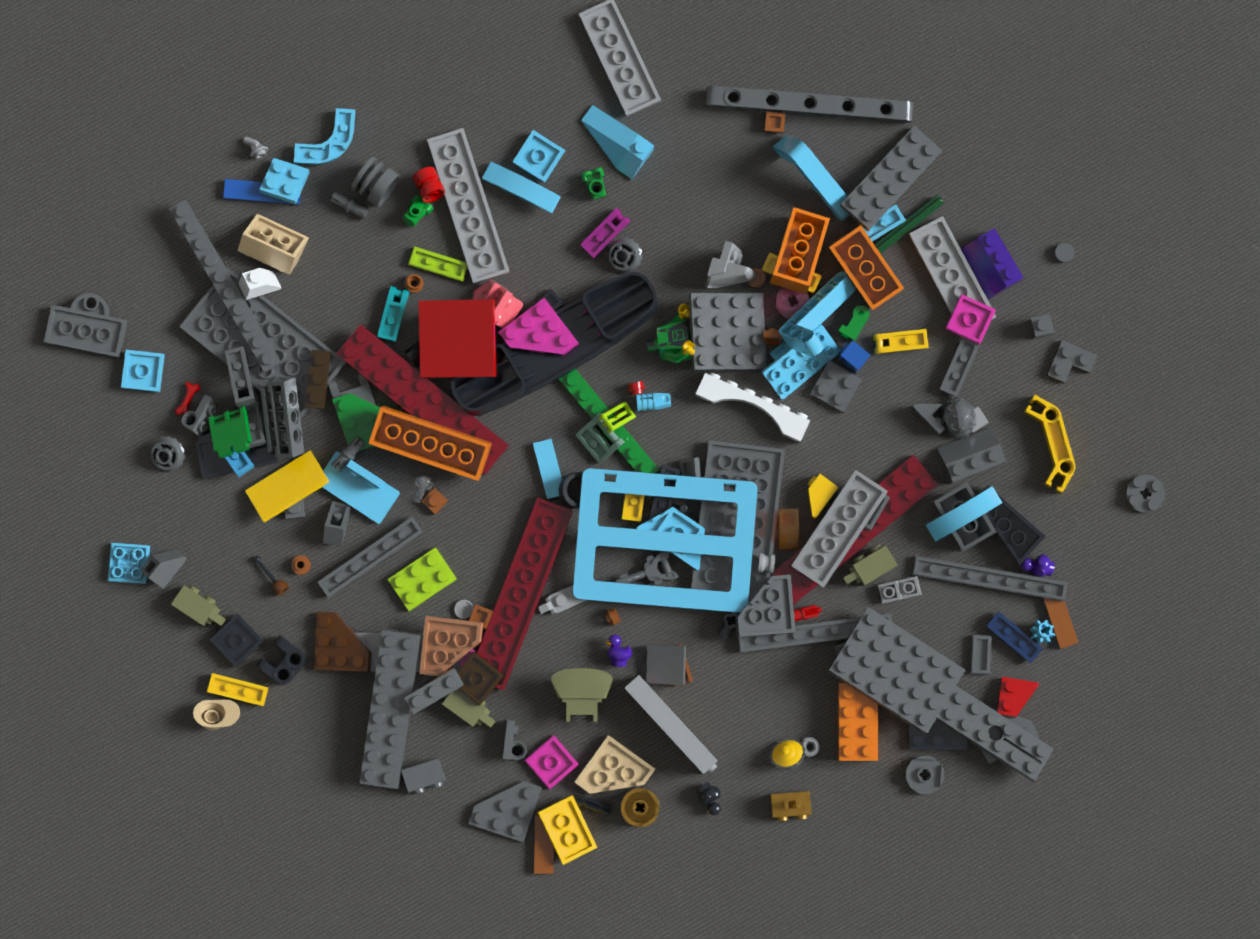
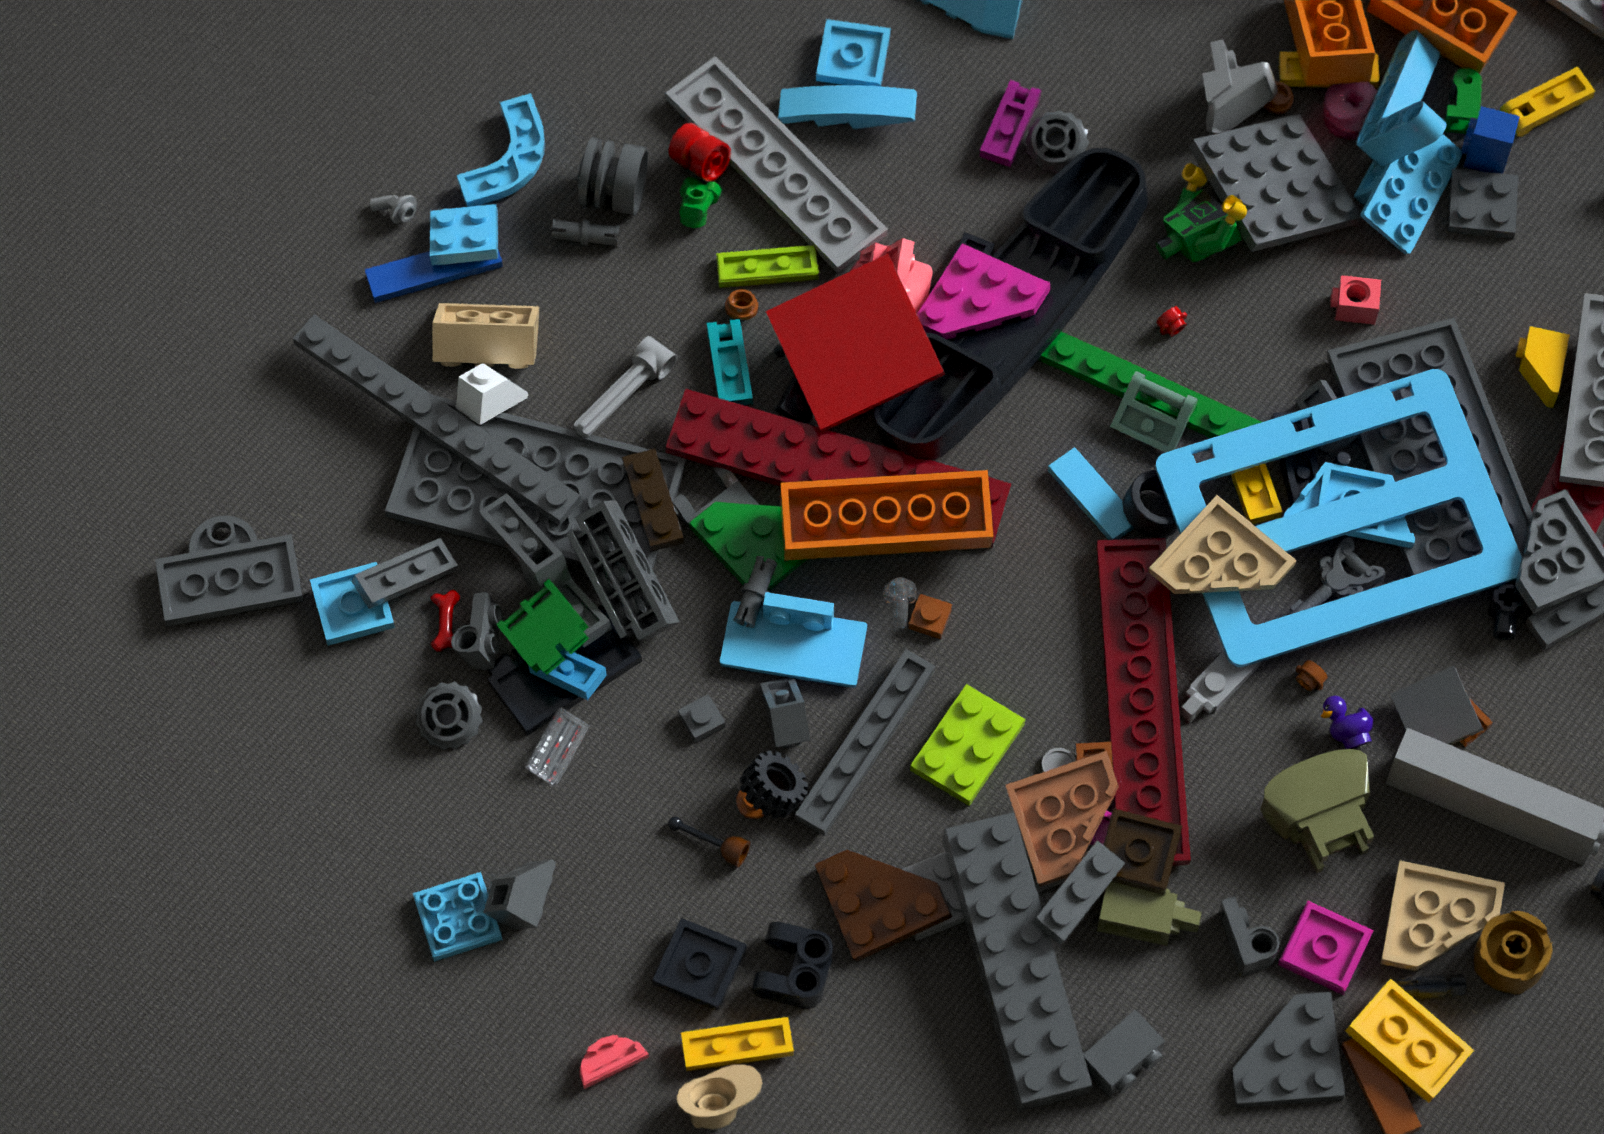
camera: 25 degrees left, 20 degrees down
olive hinge [171,584,226,626] -> none
yellow tile [245,450,330,523] -> none
green plate [580,167,606,200] -> none
lime tile [598,401,636,434] -> none
medium azure hinge [636,393,671,411] -> none
white arch [695,372,810,443] -> none
light grey wheel [758,553,775,574] -> none
dark orange plate [763,328,783,345] -> none
clear orange slope [778,509,799,549] -> none
none -> dark grey plate [351,538,458,609]
none -> clear tile [525,707,590,786]
none -> light grey axle [573,336,677,437]
none -> coral plate [580,1035,649,1089]
none -> black tyre [740,751,808,819]
none -> tan plate [1148,495,1297,594]
none -> coral brick [1330,275,1381,325]

